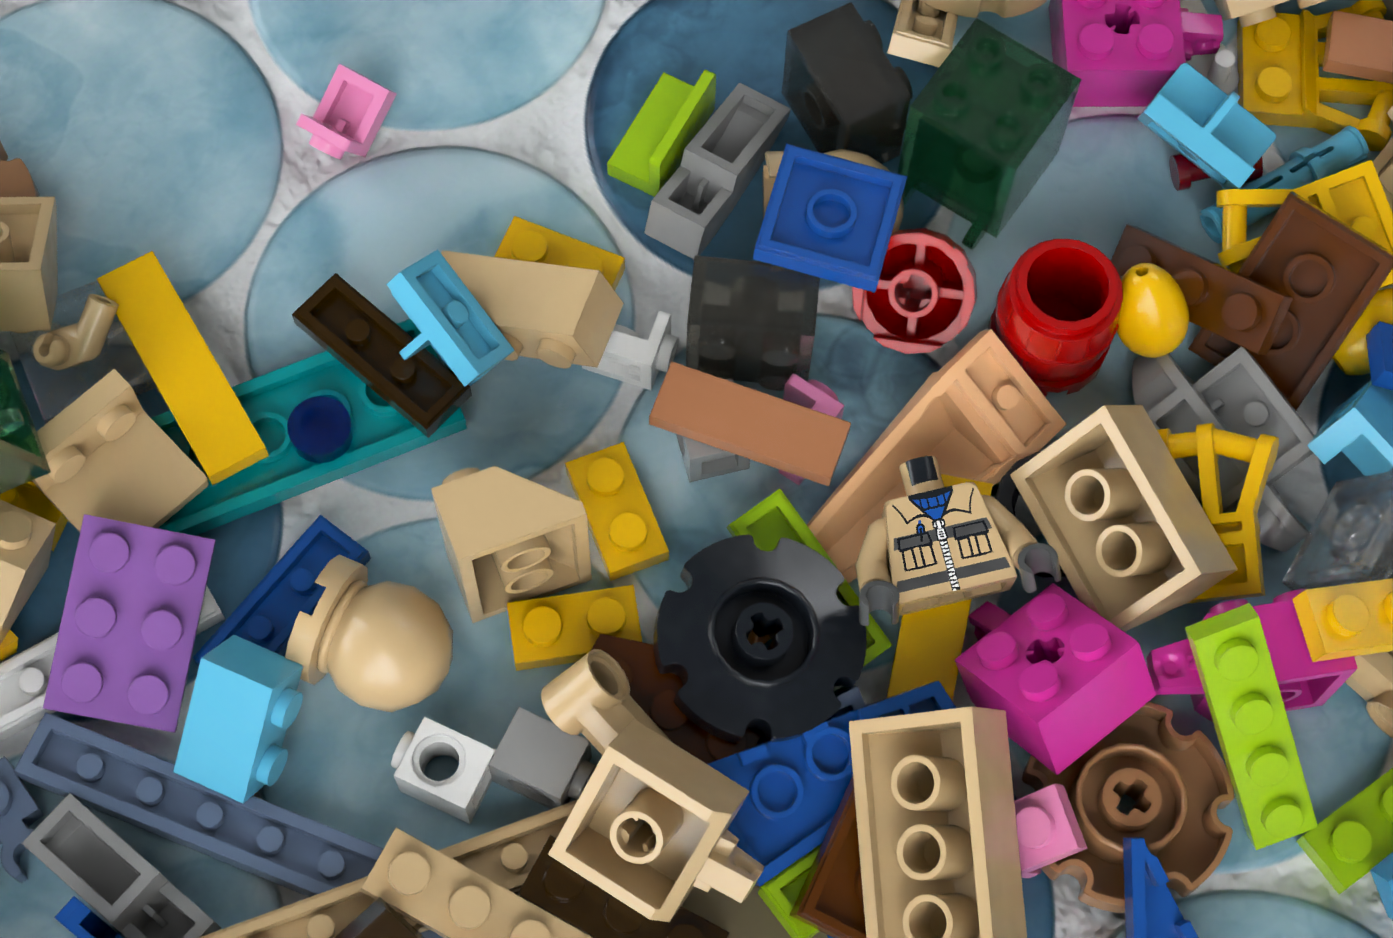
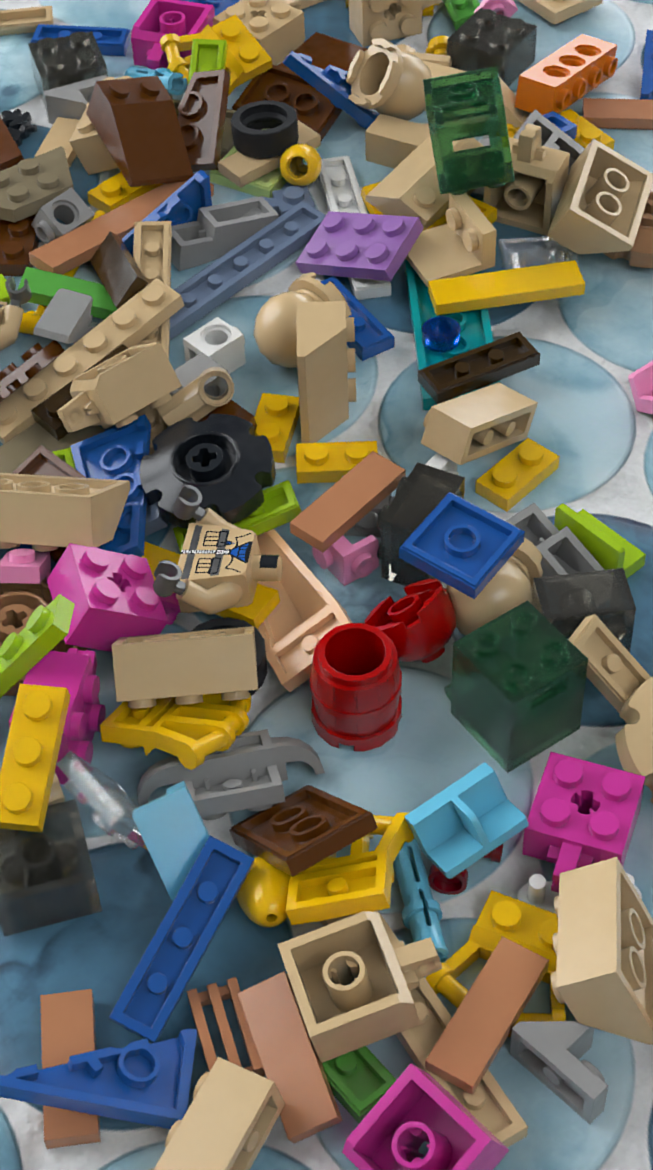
camera: 115 degrees right, 20 degrees down
tan arm [33,294,119,370] -> none
medium azure brick [173,635,303,804] -> none
medium azure panel [386,249,515,387] -> none
reddish brown plate [1111,224,1293,355] -> none
yellow animal [1117,263,1189,358] -> none

